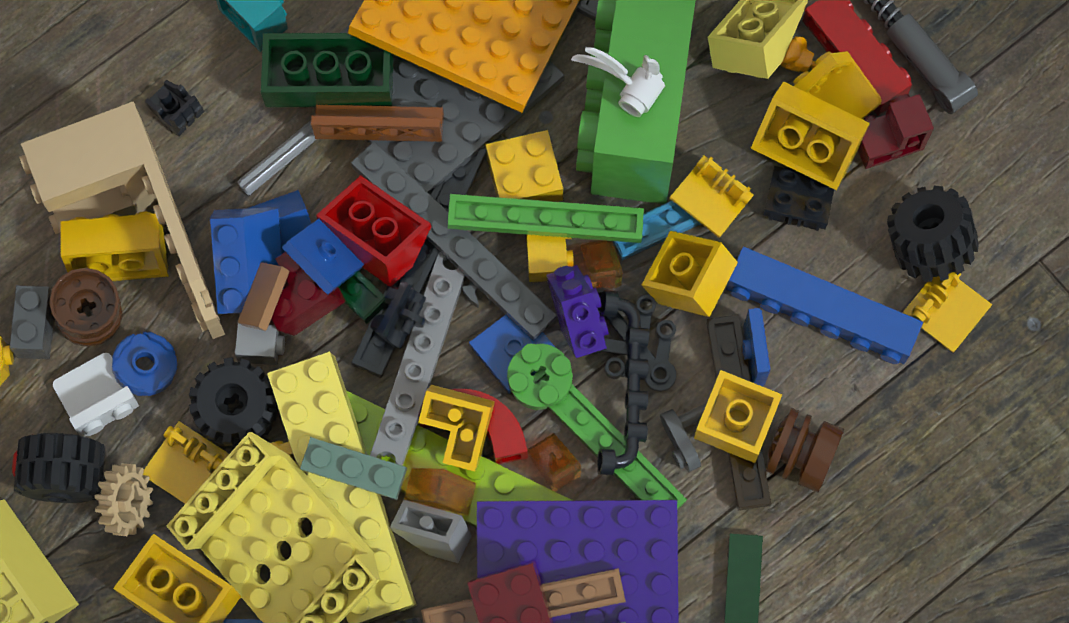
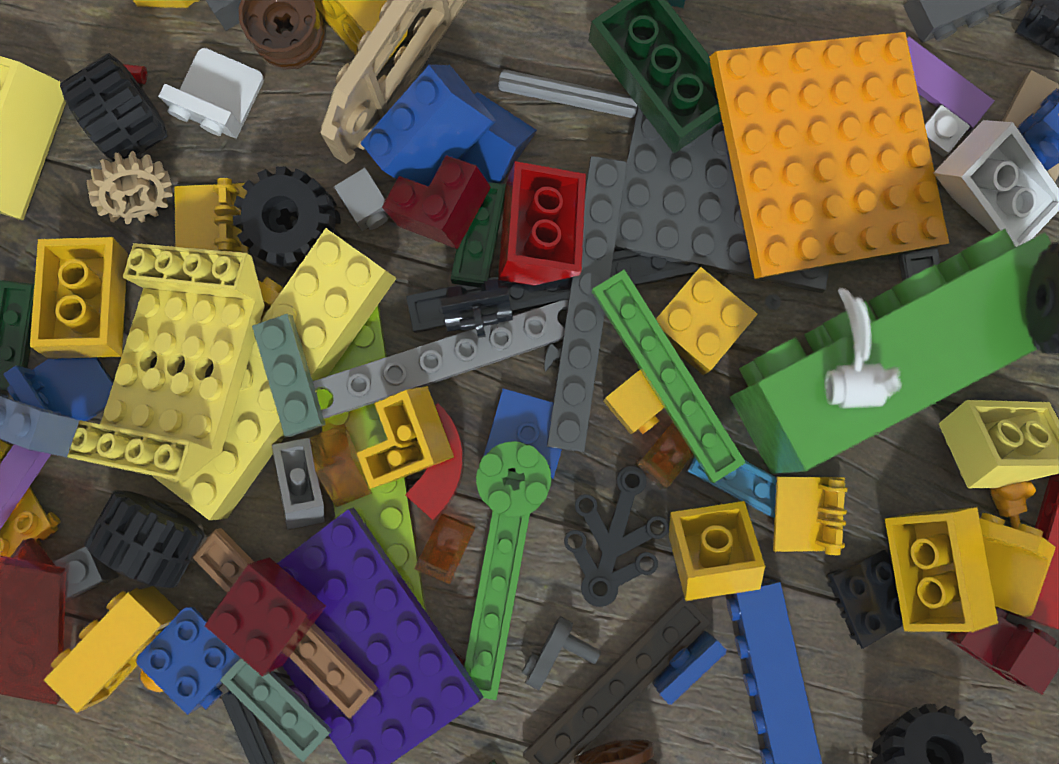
camera: 55 degrees right, 10 degrees up
blue tile [112,332,177,396] -> none
medium nougat tile [237,262,289,331] -> none
blue plate [282,219,364,294] -> none
dark orange fence [311,105,444,142] -> none
dark purple brick [546,265,609,358] -> none
black bar [597,290,649,475] -> none
yellow brick [694,370,782,463] -> none

